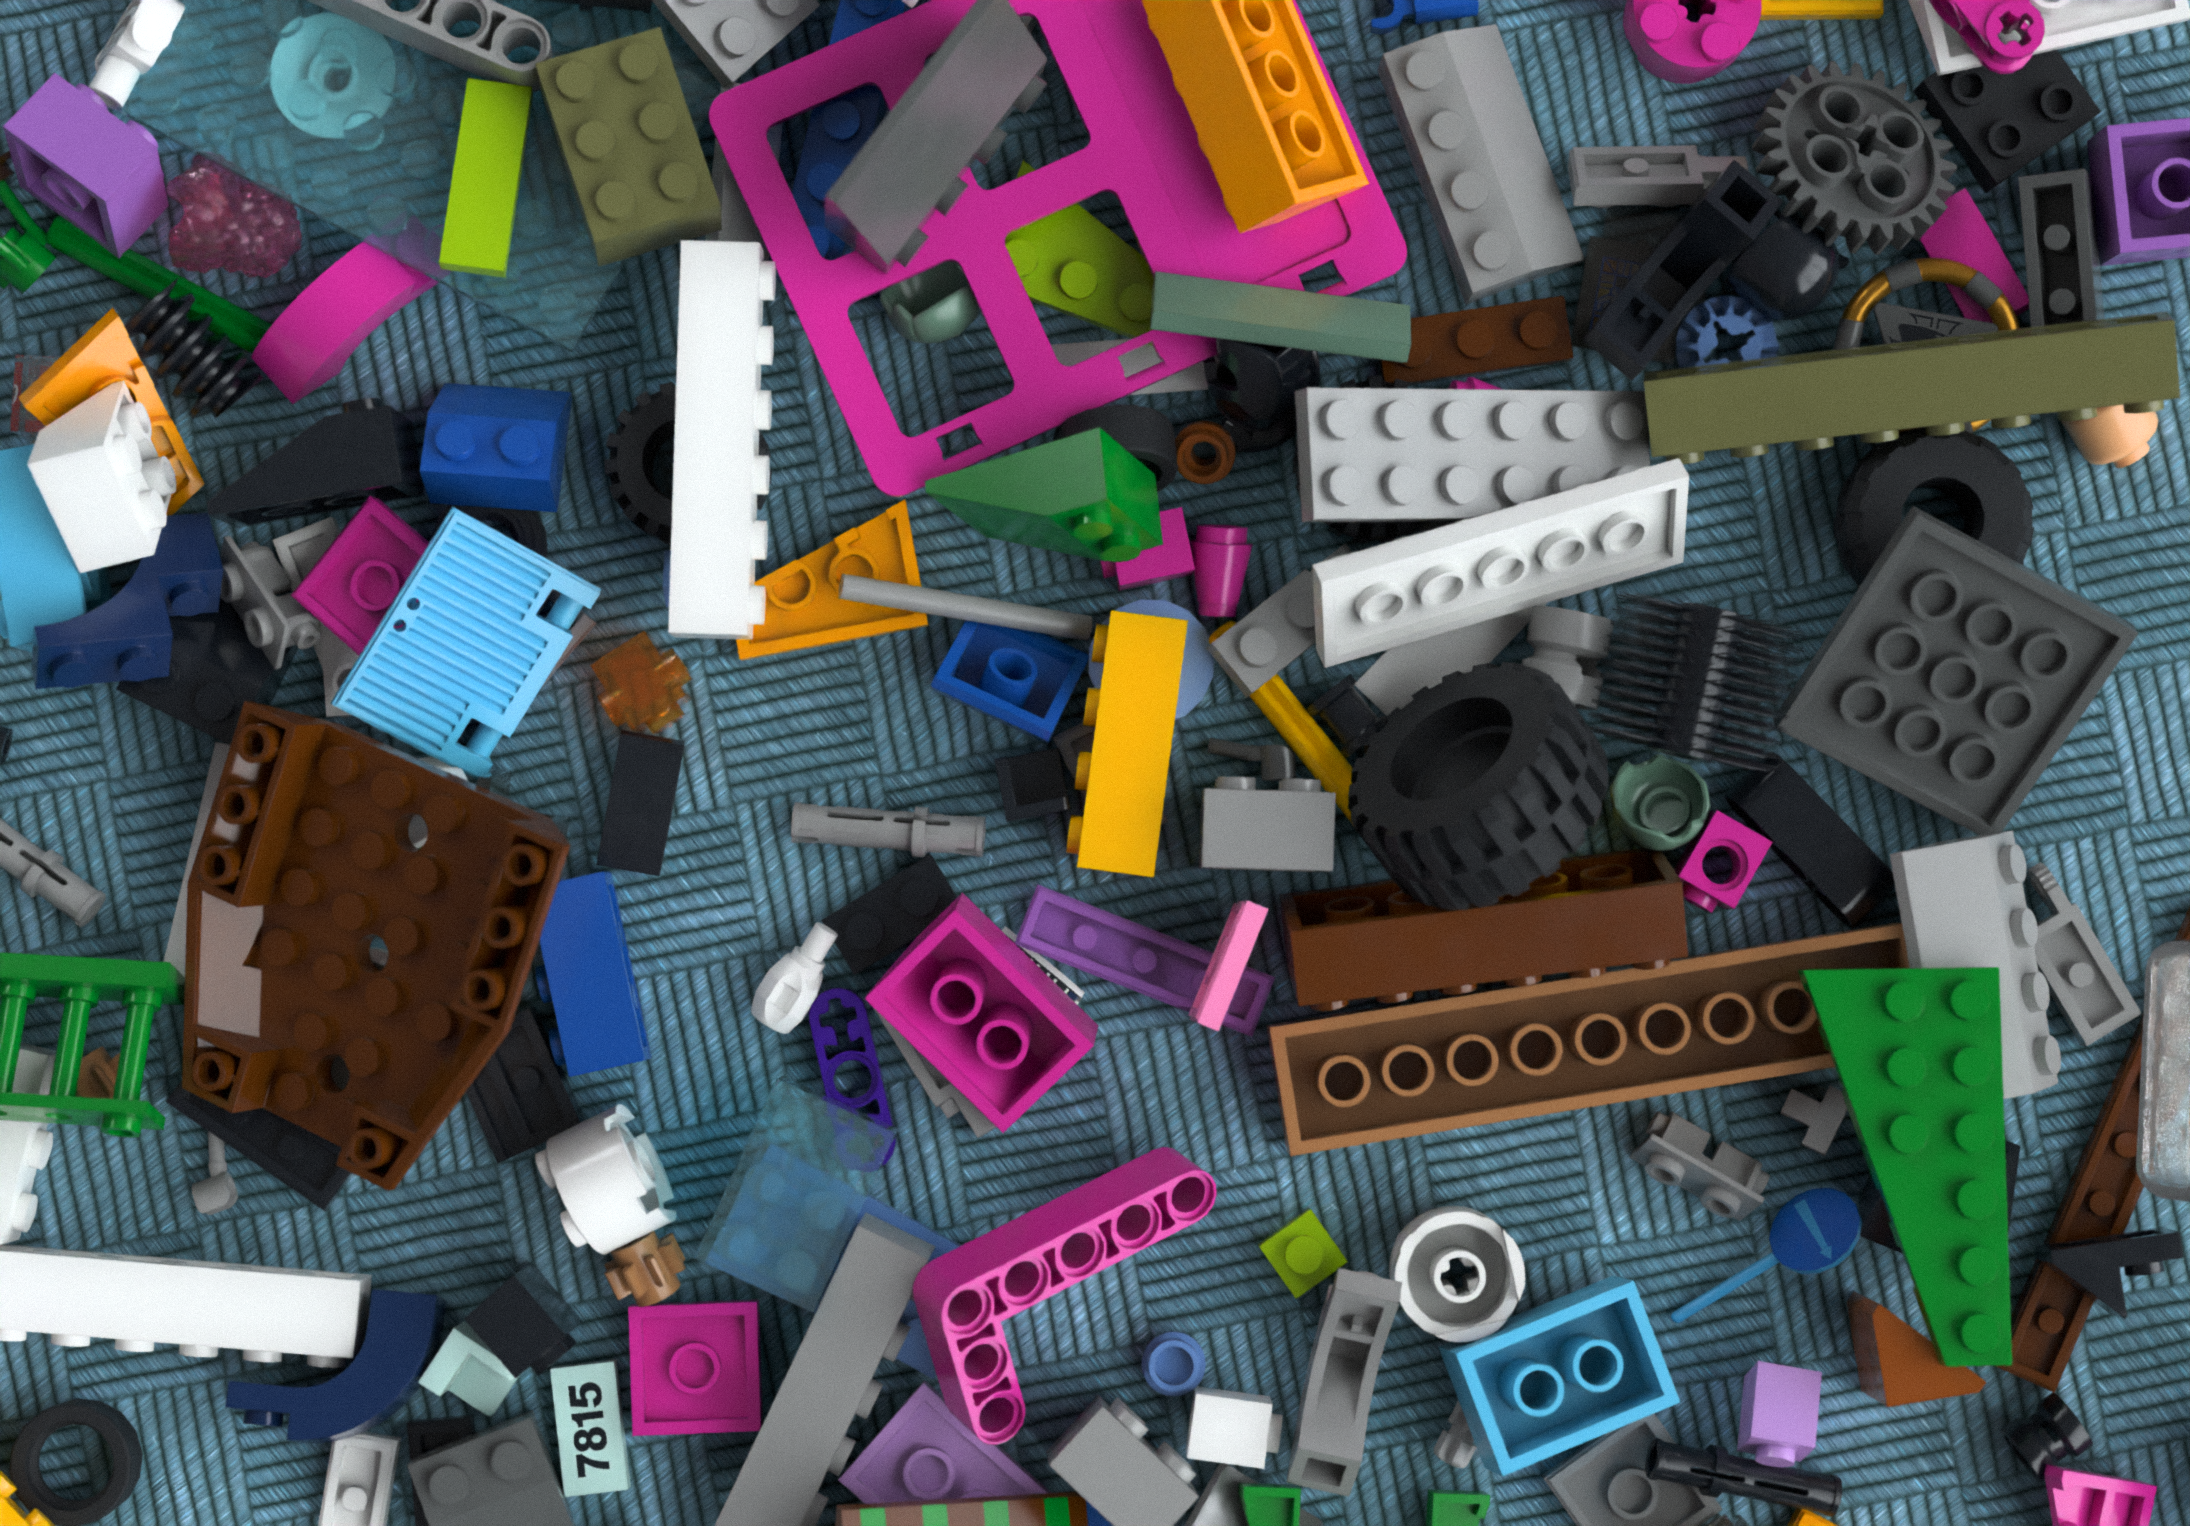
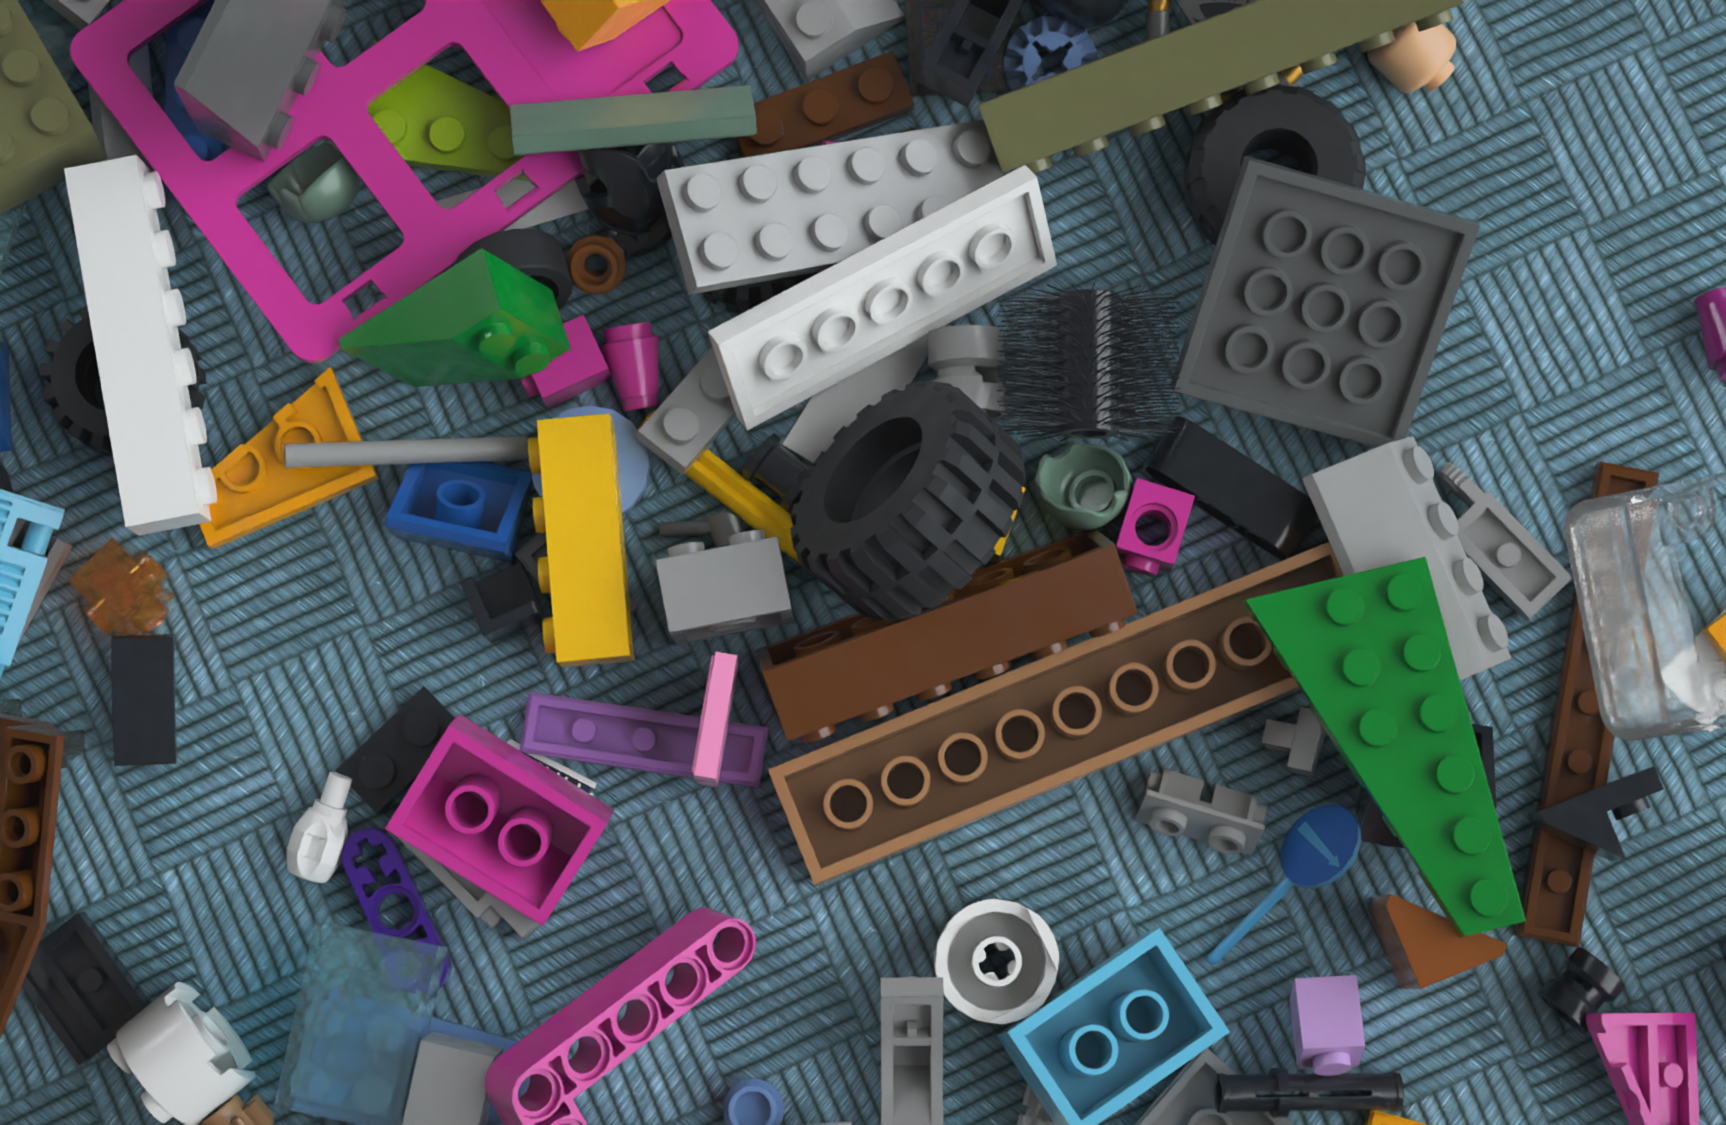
camera: 10 degrees left, 5 degrees down
blue brick [535,871,652,1077] -> none
light grey pin [791,802,986,857] -> none
lime plate [1258,1208,1348,1299] -> none

